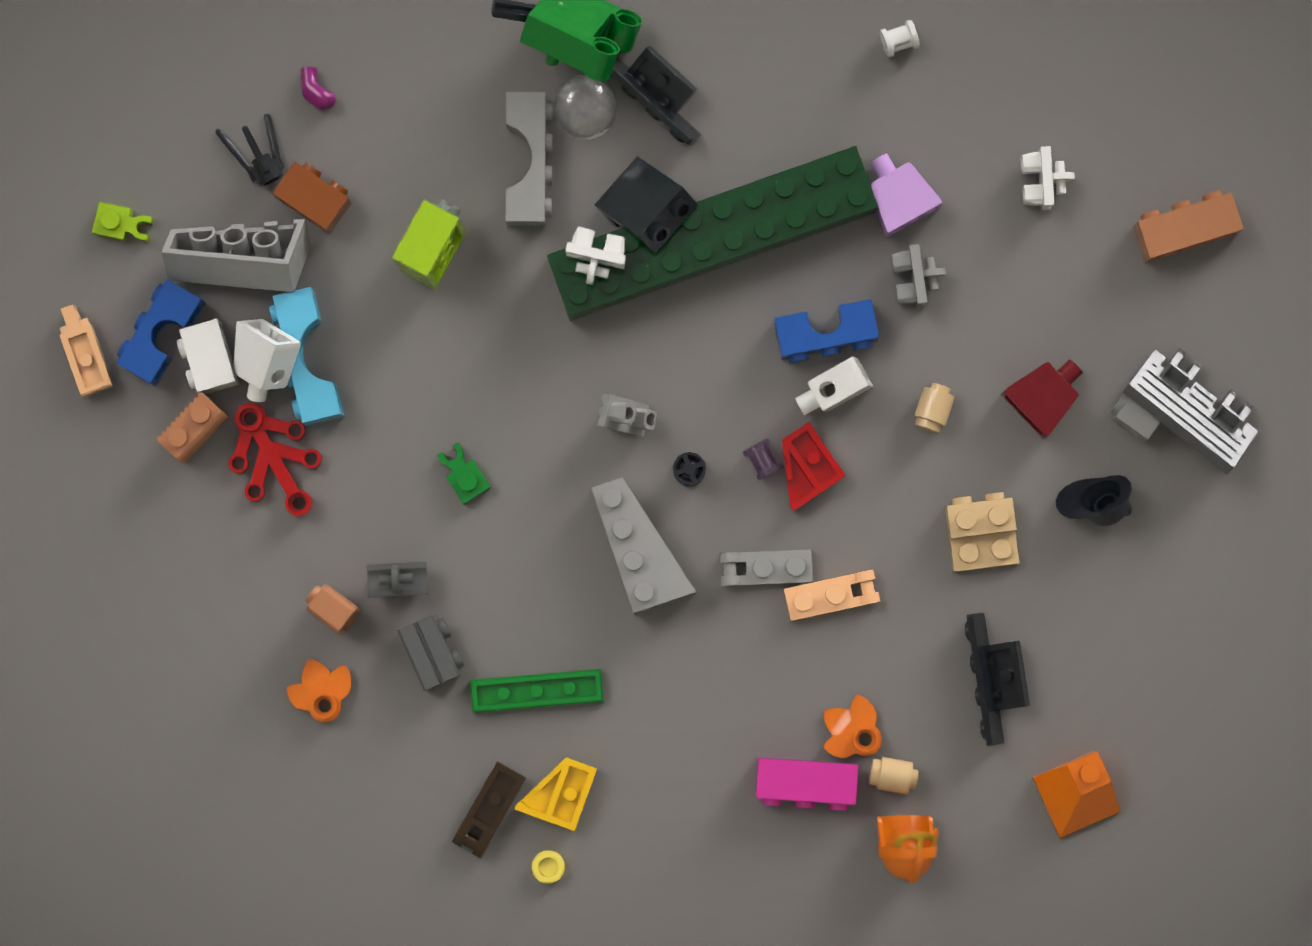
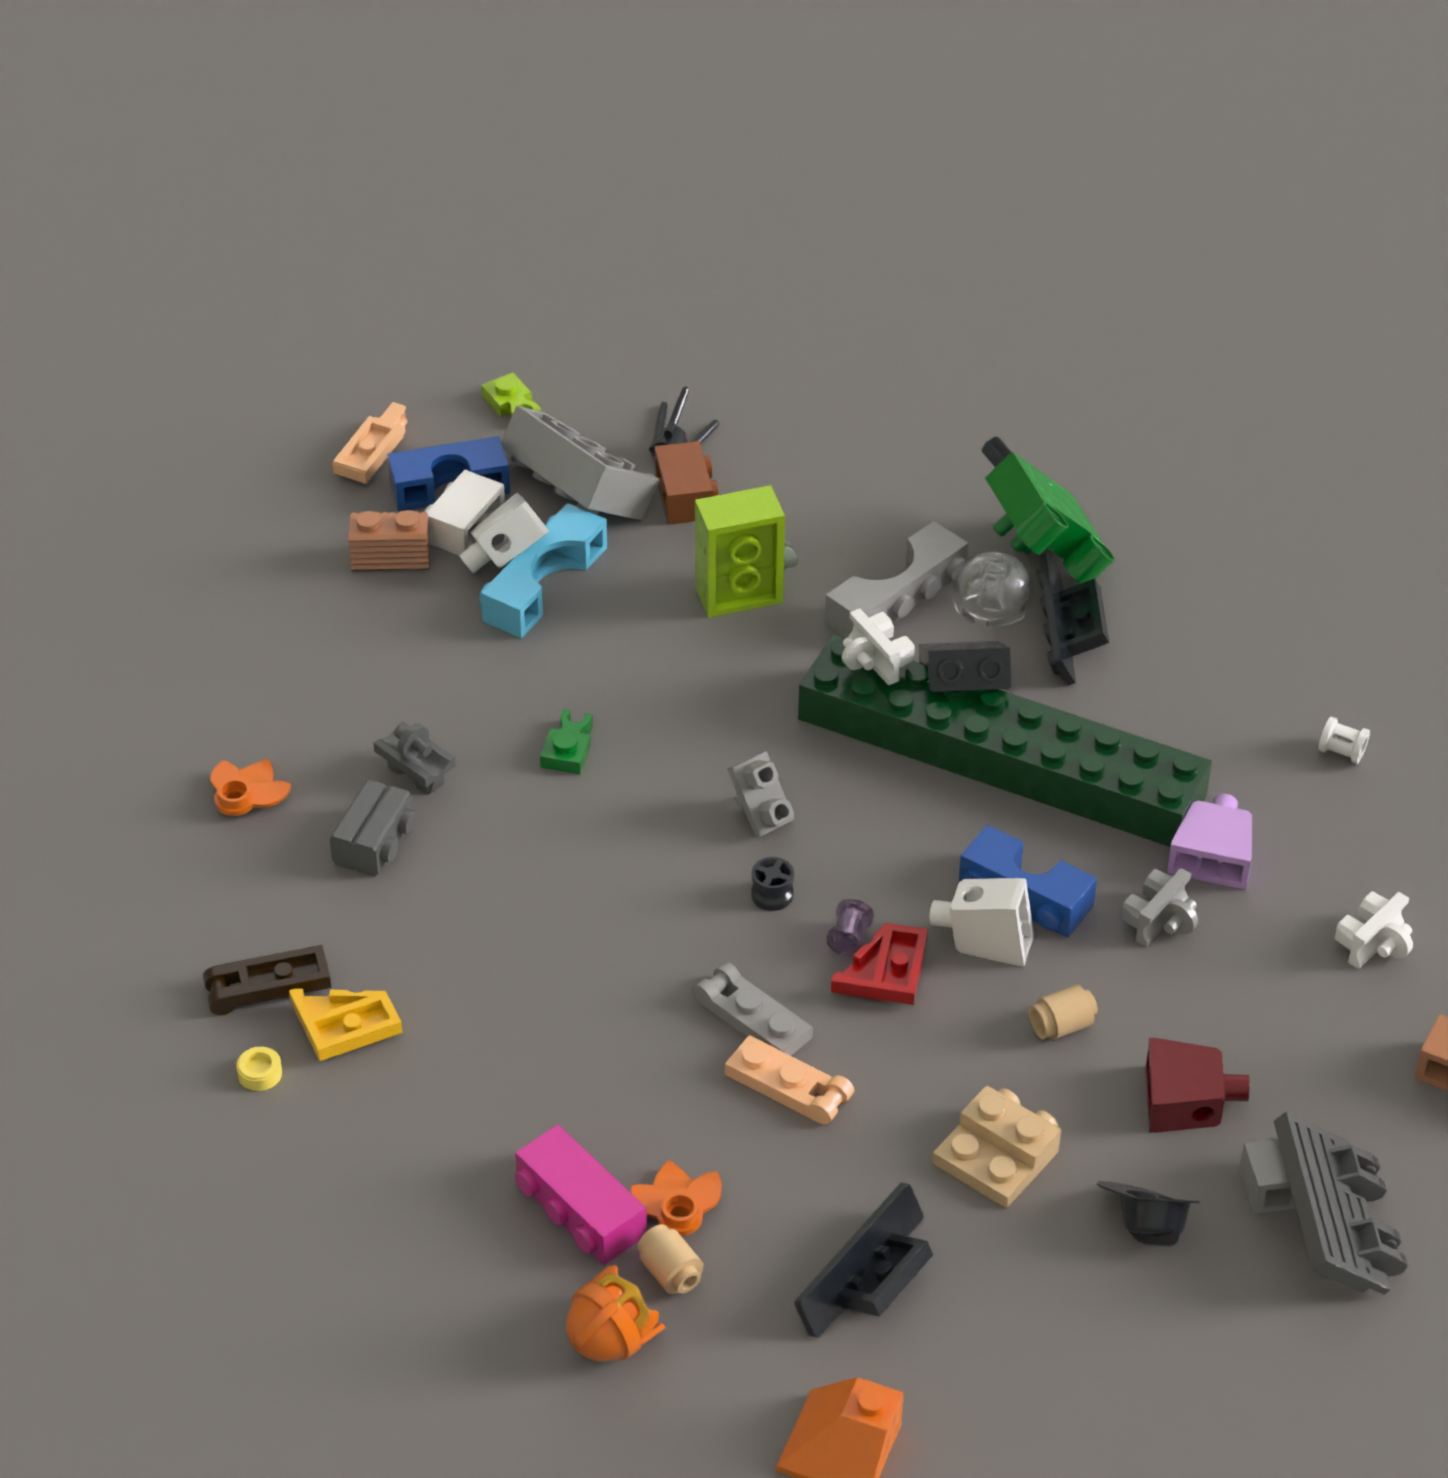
camera: 40 degrees right, 40 degrees down
red plant [228,402,322,517] -> none
magenta arm [301,67,336,110] -> none
nougat brick [305,584,362,636] -> none
green tile [470,669,604,713] -> none
light grey wedge [591,477,696,614] -> none

